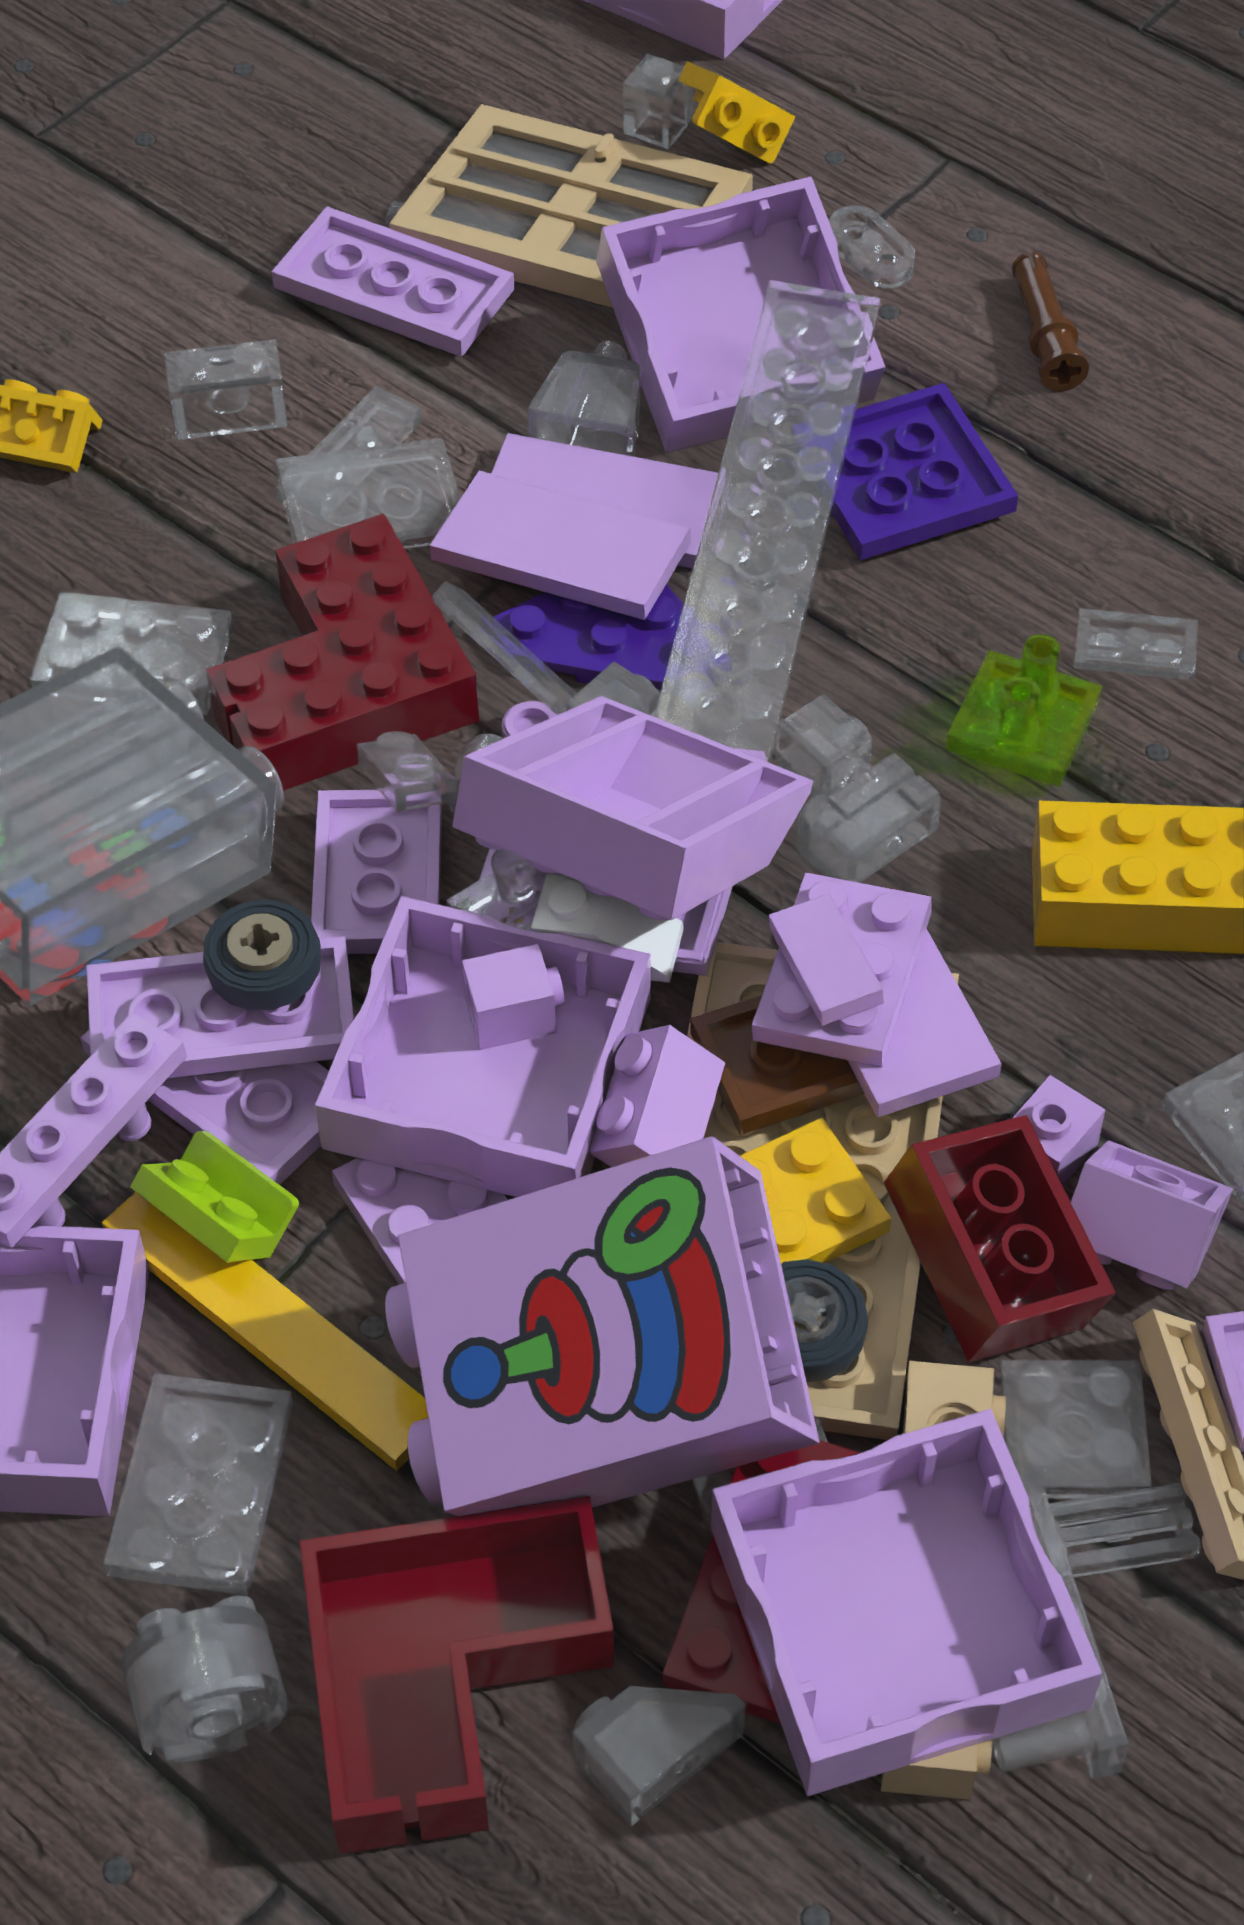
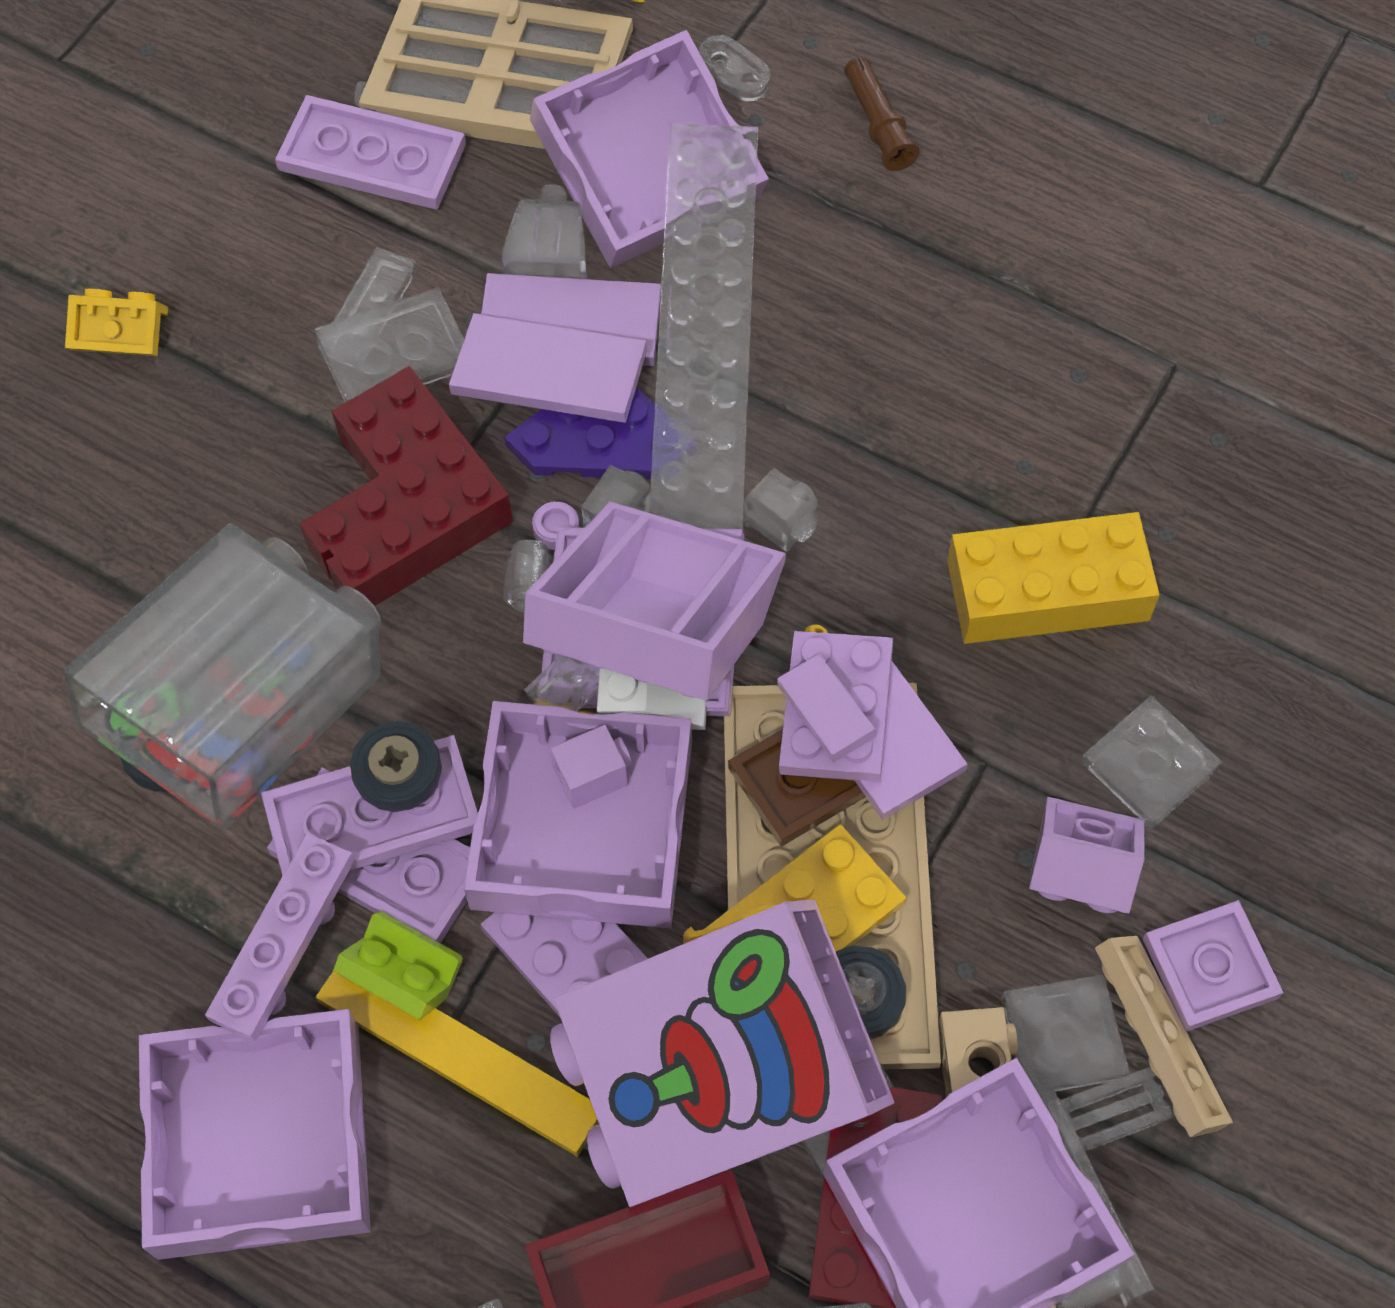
camera: 10 degrees left, 10 degrees up
clear plate [30,592,234,715] -> none
clear plate [103,1373,293,1596] -> none
clear slope [164,339,288,440] -> none
lavender plate [311,788,442,954] -> none
clear plate [357,731,456,812] -> none
clear tile [432,581,586,715] -> none
lavender brick [589,1025,725,1167] -> none
dark purple plate [790,383,1018,560] -> none
clear brick [797,753,941,883] -> none
dark red brick [884,1115,1116,1362] -> none
clear neon green plate [946,634,1102,787] -> none
lavender brick [1013,1075,1105,1186] -> none
clear plate [1073,608,1198,680] -> none

